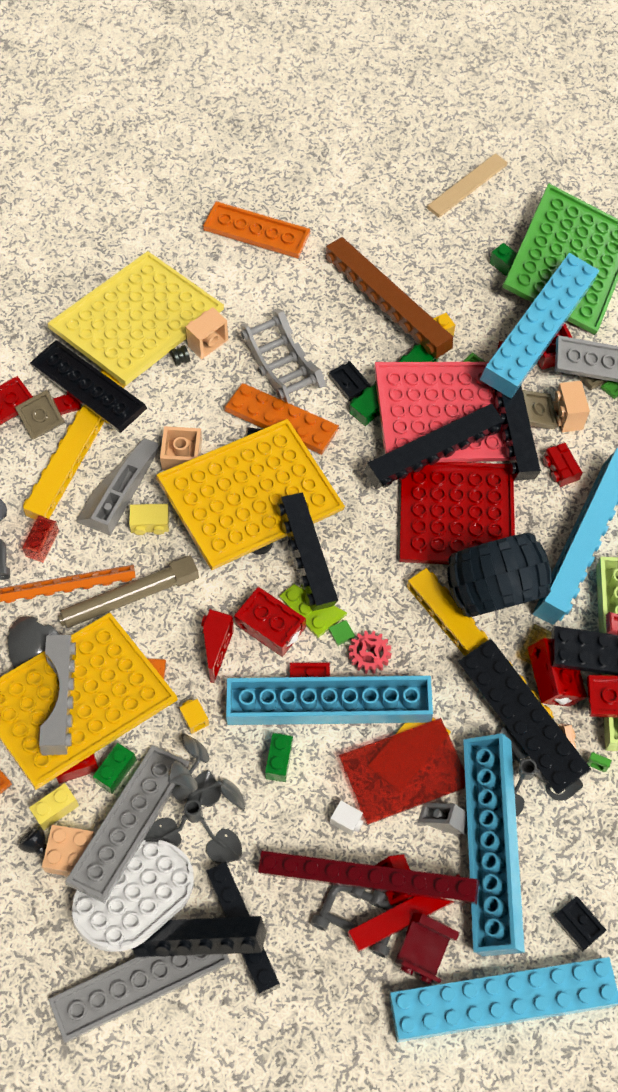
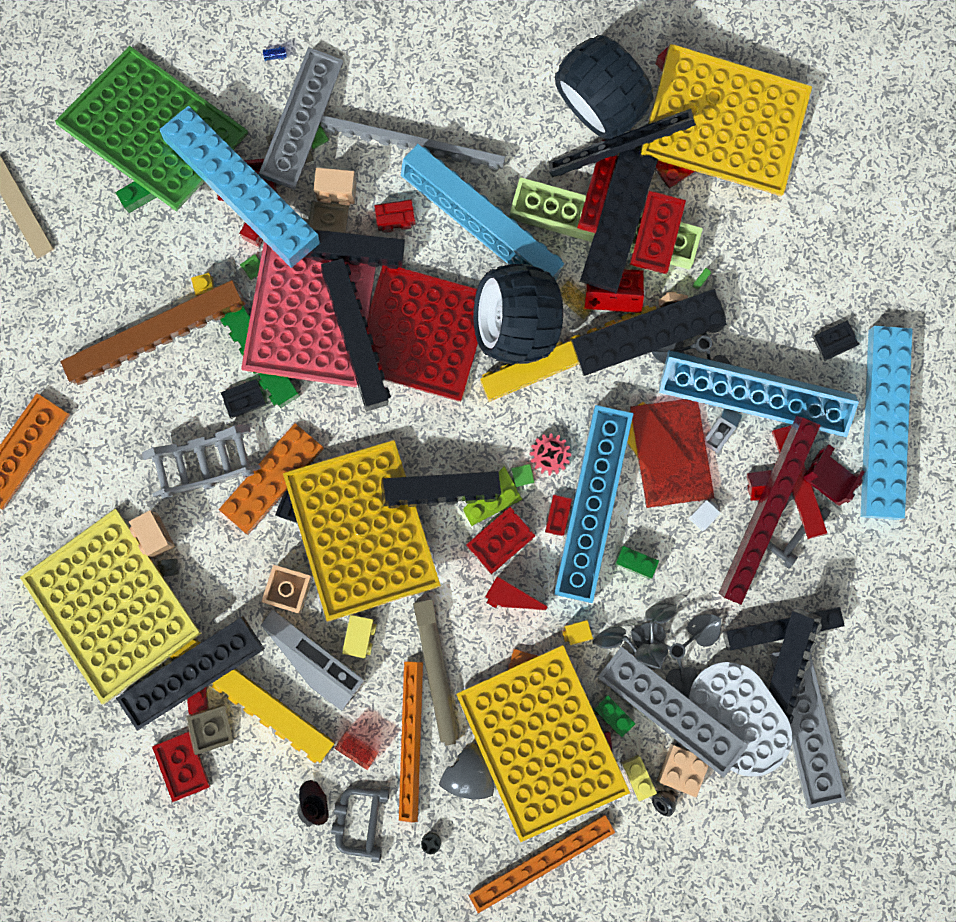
camera: 80 degrees left, 20 degrees up
light grey arch [39,635,76,755] -> none

